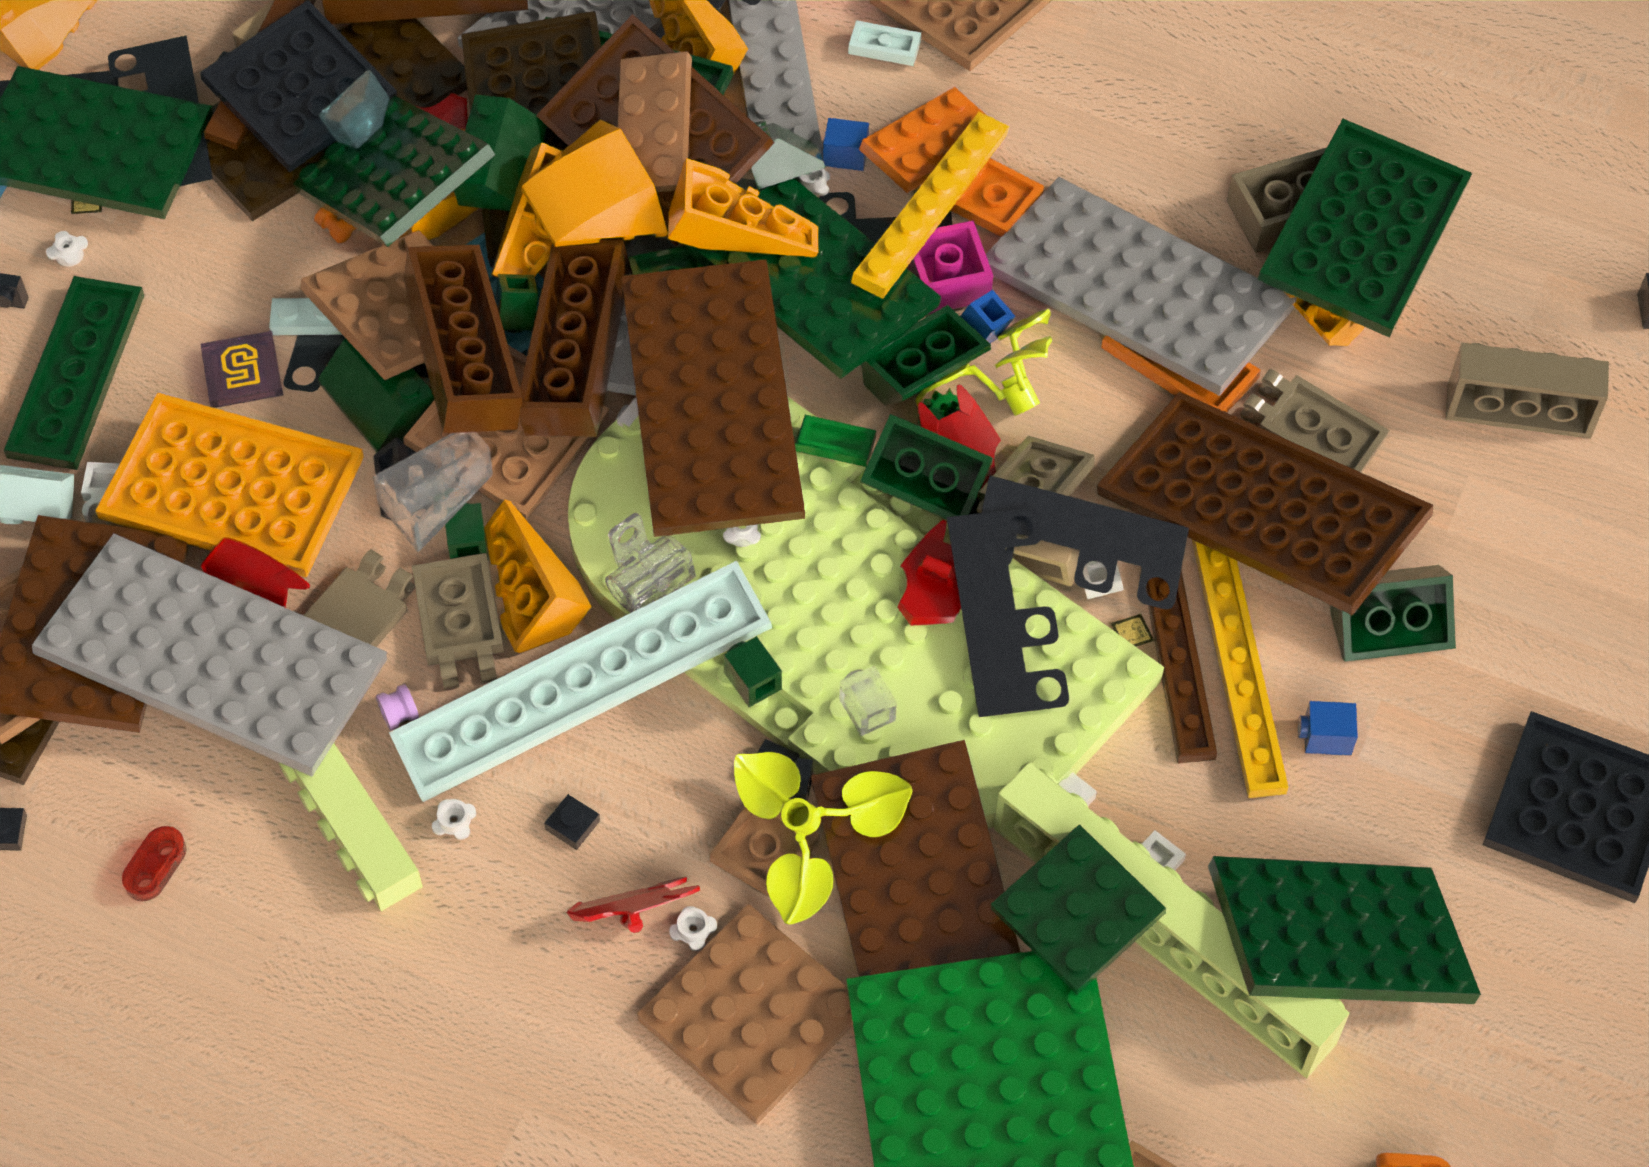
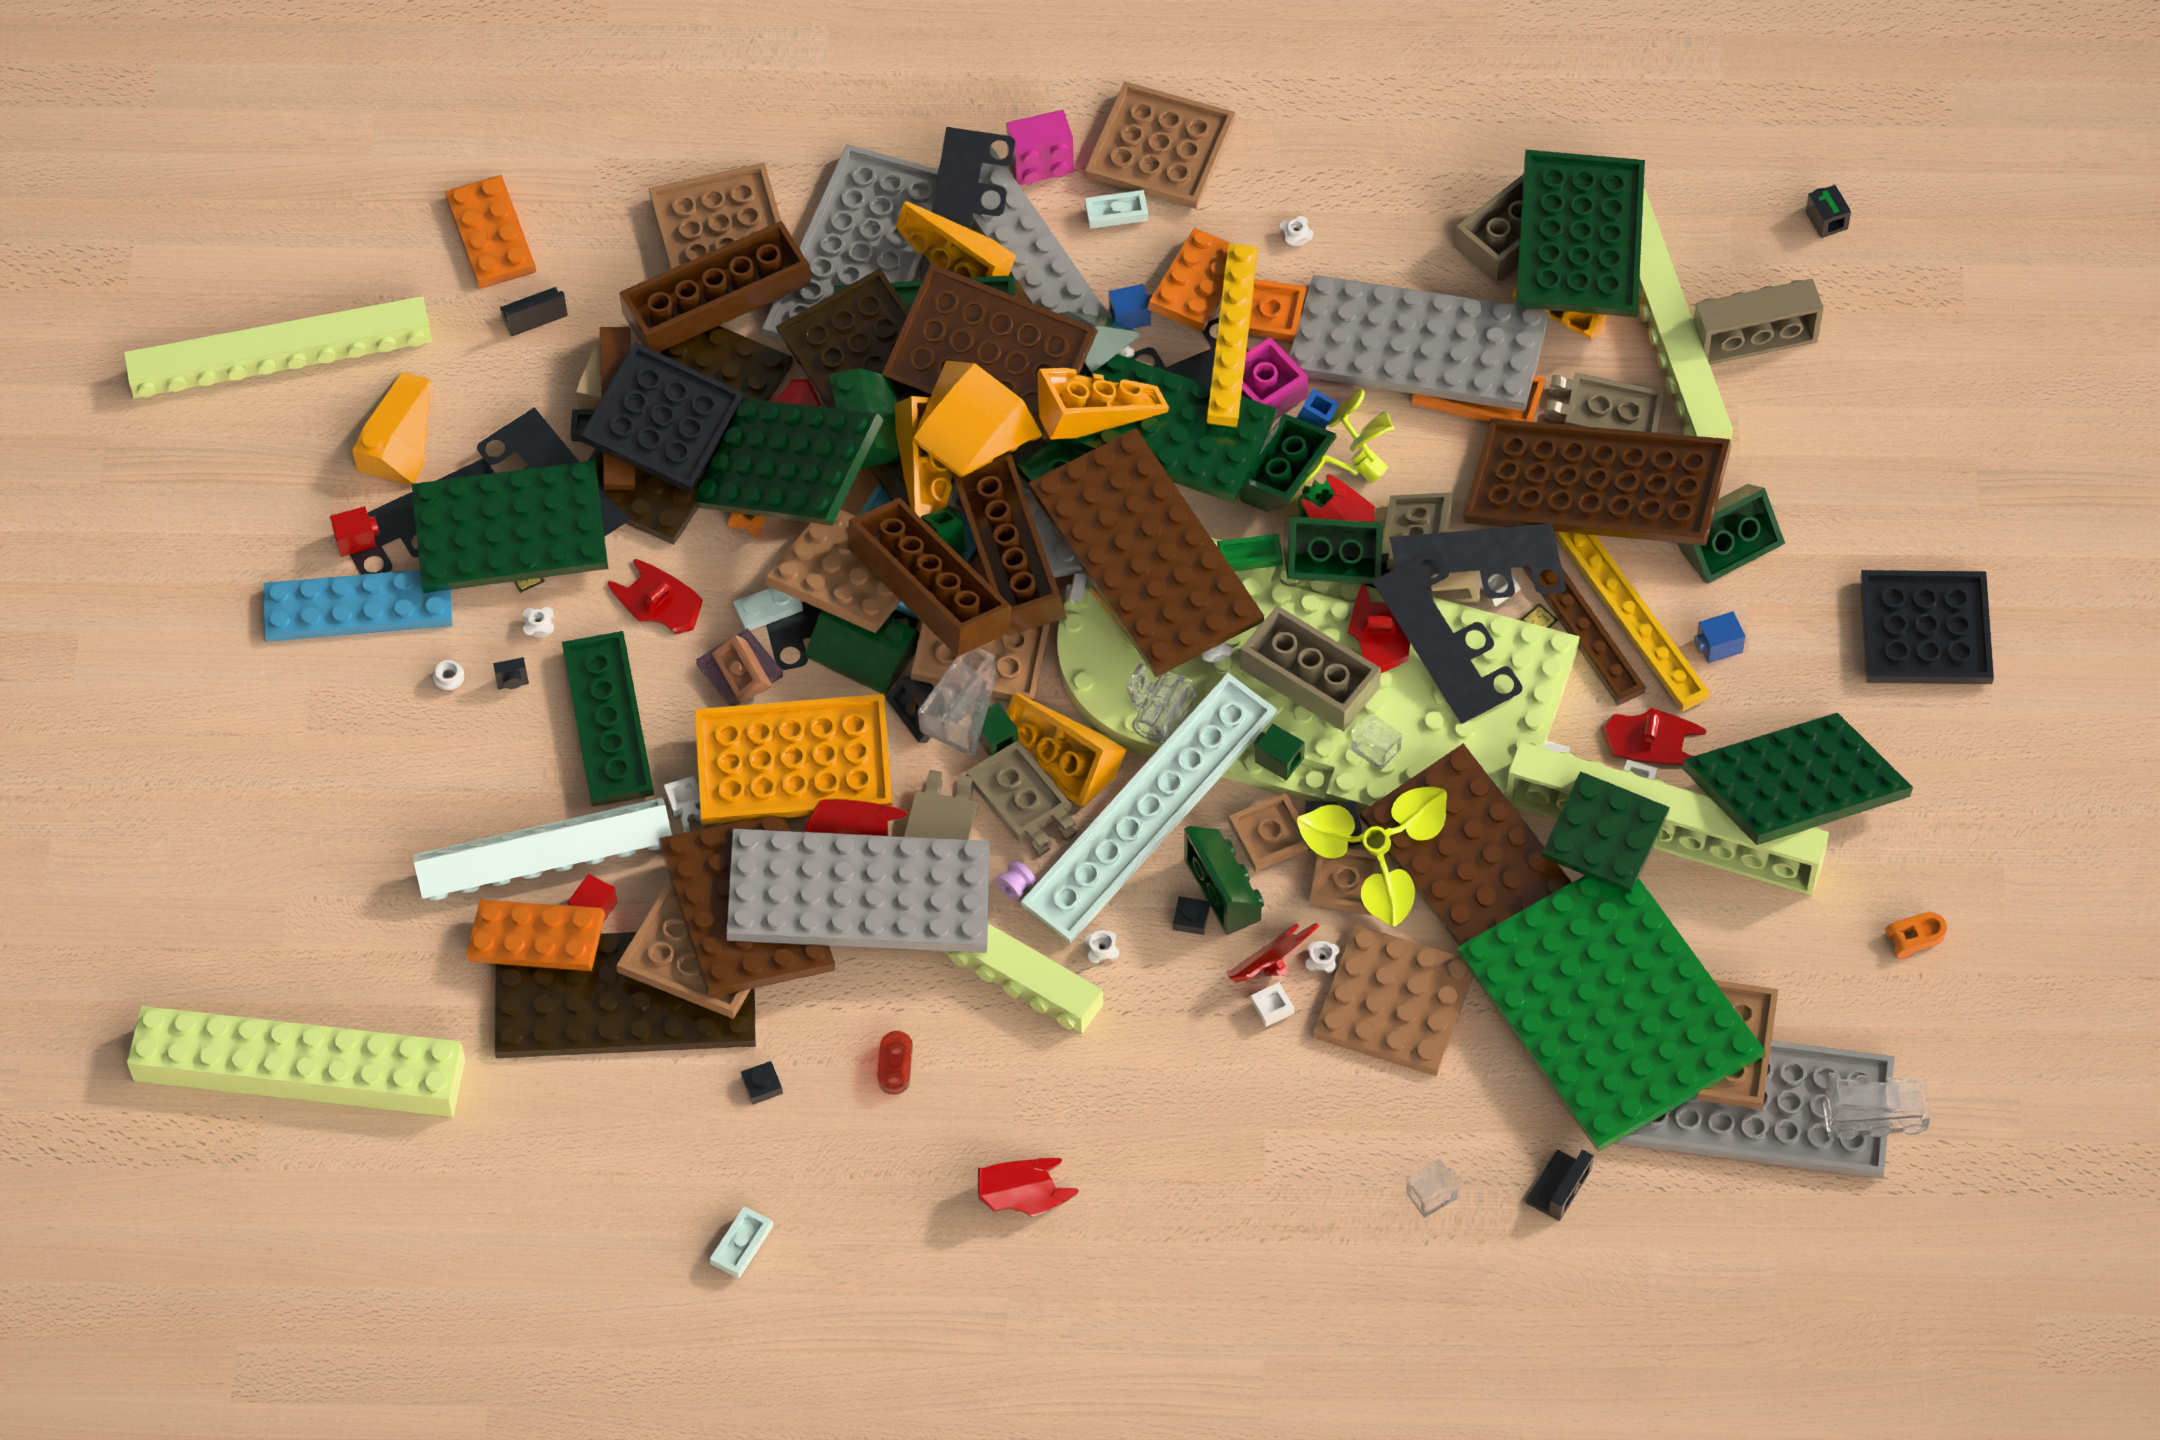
camera: 20 degrees left, 0 degrees up
clear light blue slope [319,70,389,148] -> none
medium nougat plate [618,51,692,192] -> none
none -> red shield [608,559,703,634]
none -> nougat slope [711,634,772,702]
none -> red shield [978,1158,1079,1217]
none -> dark green slope [1184,826,1264,935]
none -> medium nougat plate [1228,793,1312,872]
none -> dark tan brick [1240,605,1381,732]
none -> white plate [1251,982,1295,1027]
none -> white plate [1279,216,1313,246]
none -> red shield [1600,708,1707,766]
none -> yellowish green brick [1639,189,1733,440]

